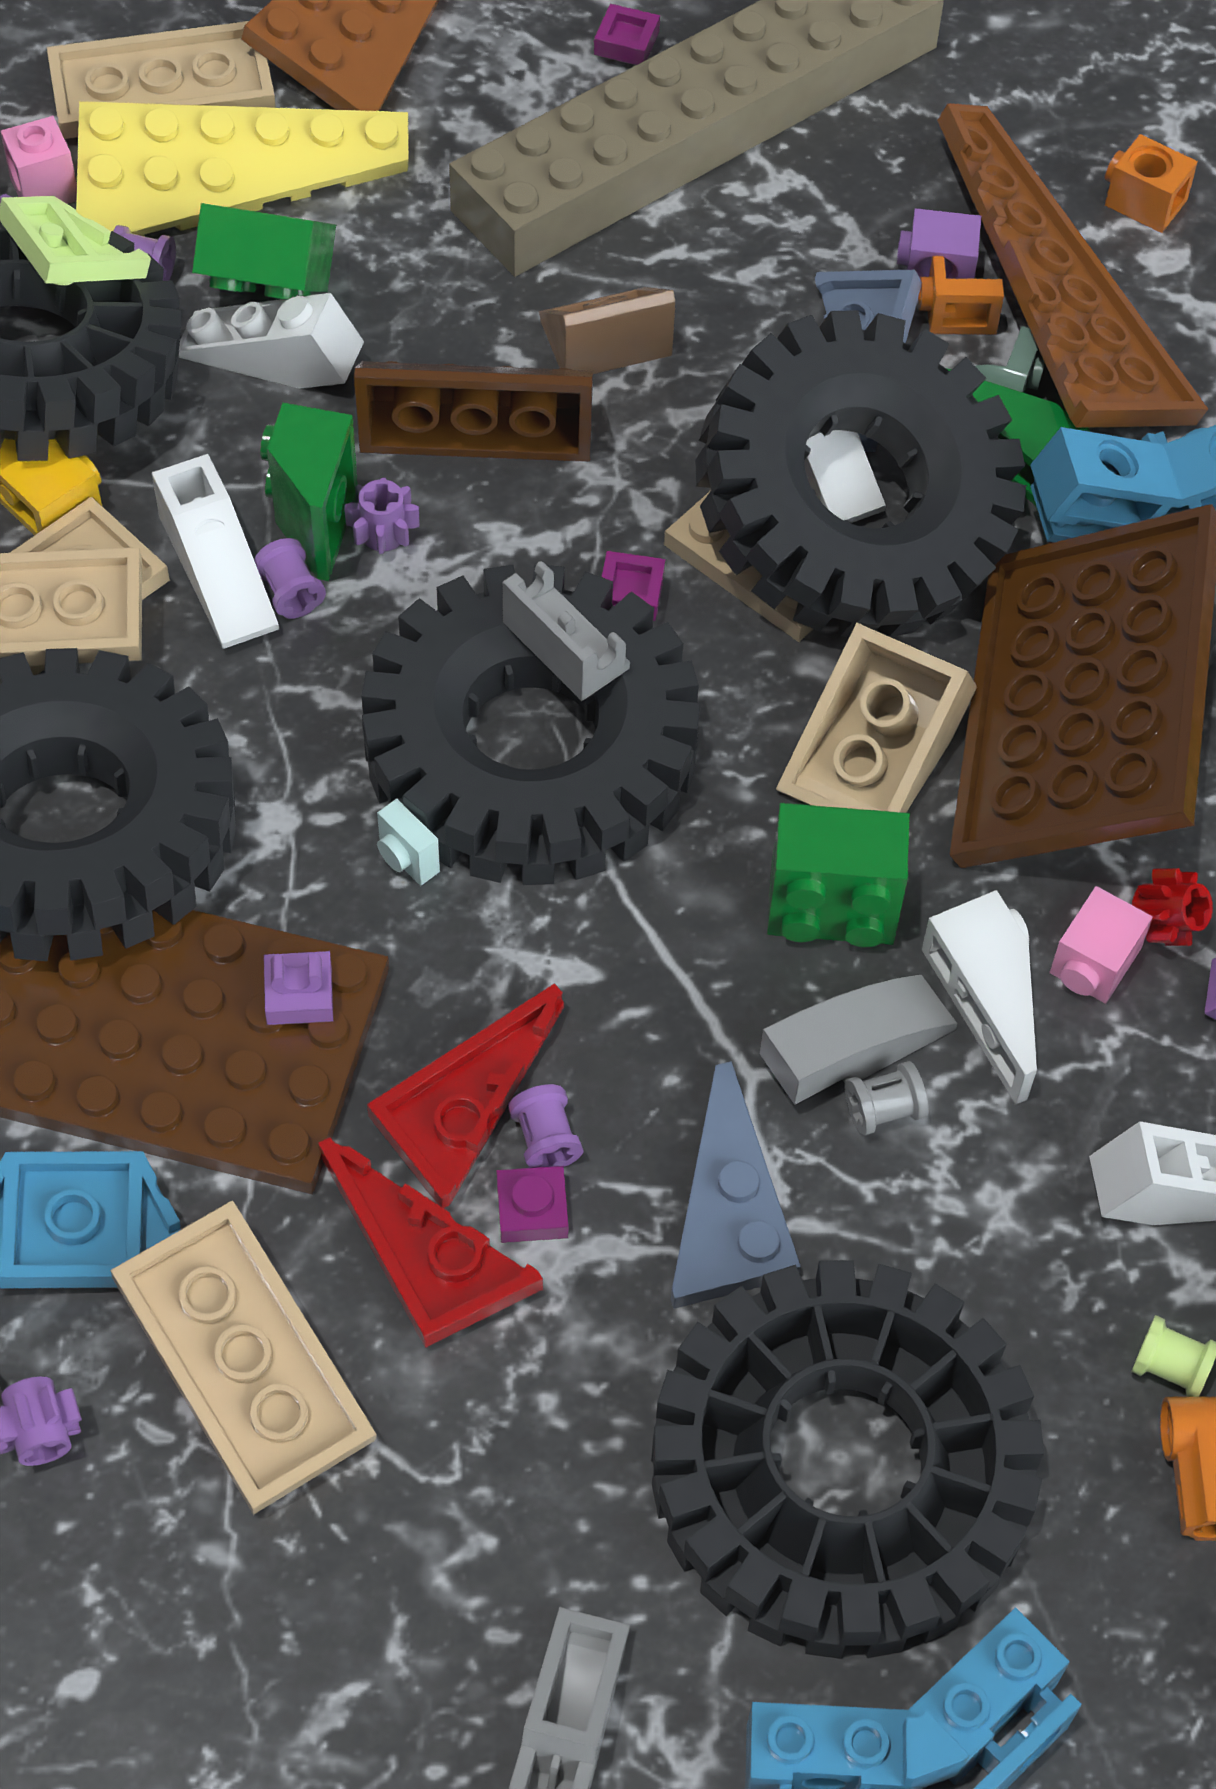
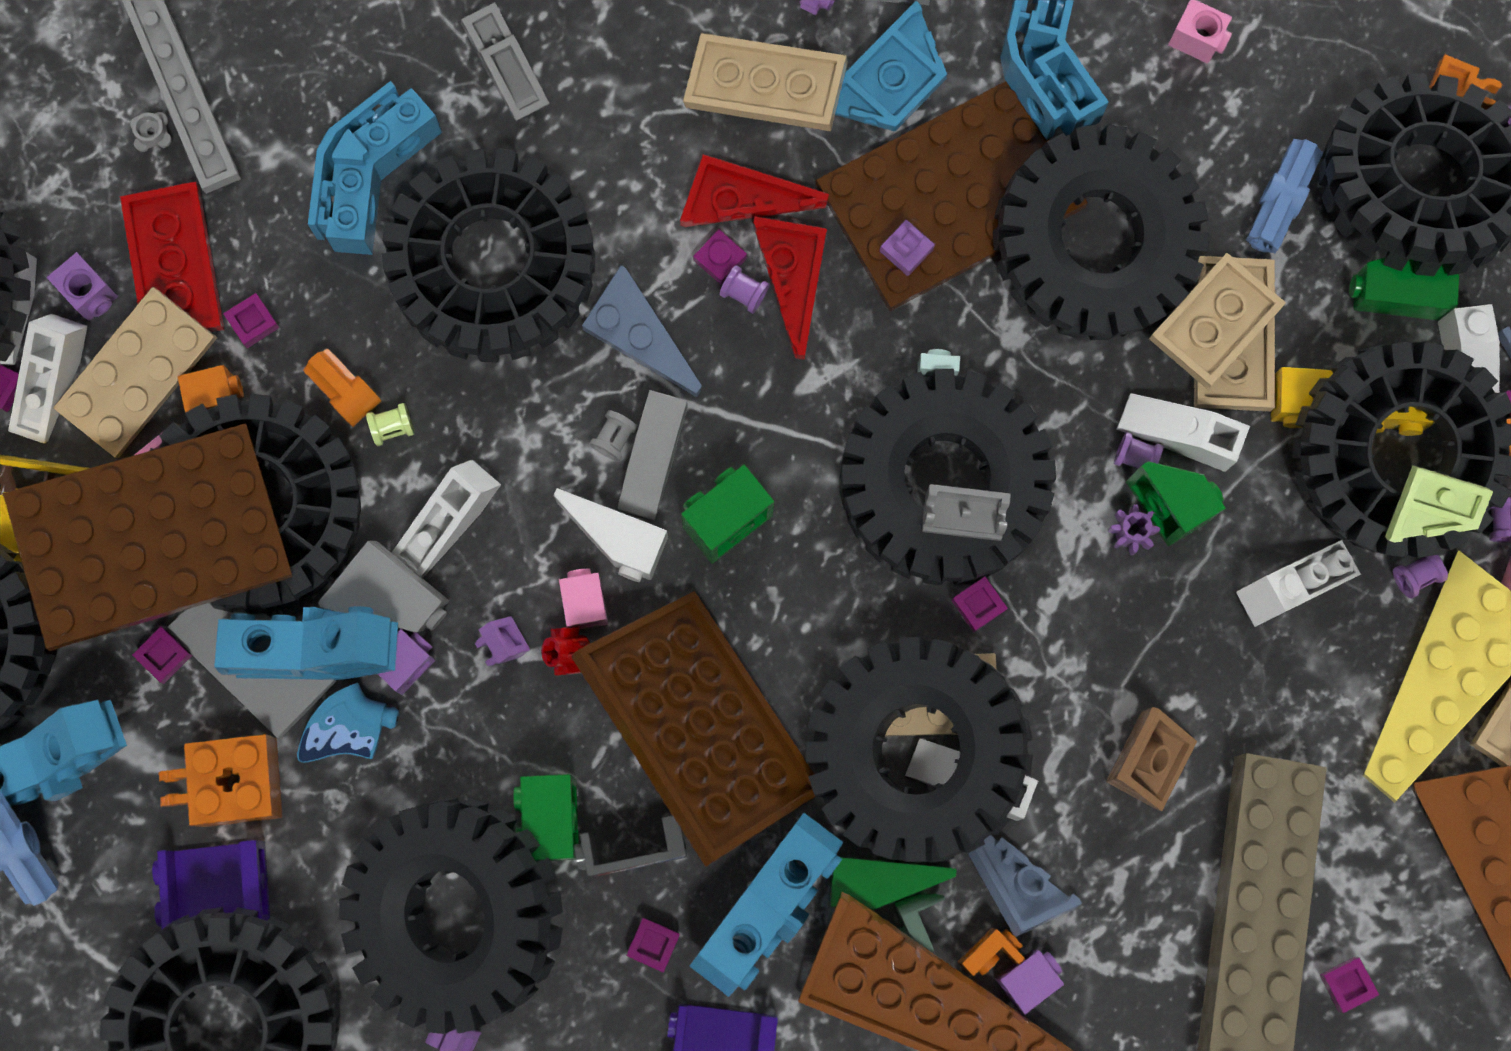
camera: 135 degrees right, 20 degrees up
green brick [192,203,336,300] -> none
reddish brown slope [354,361,593,462] -> none
tan slope [776,623,977,813] -> none

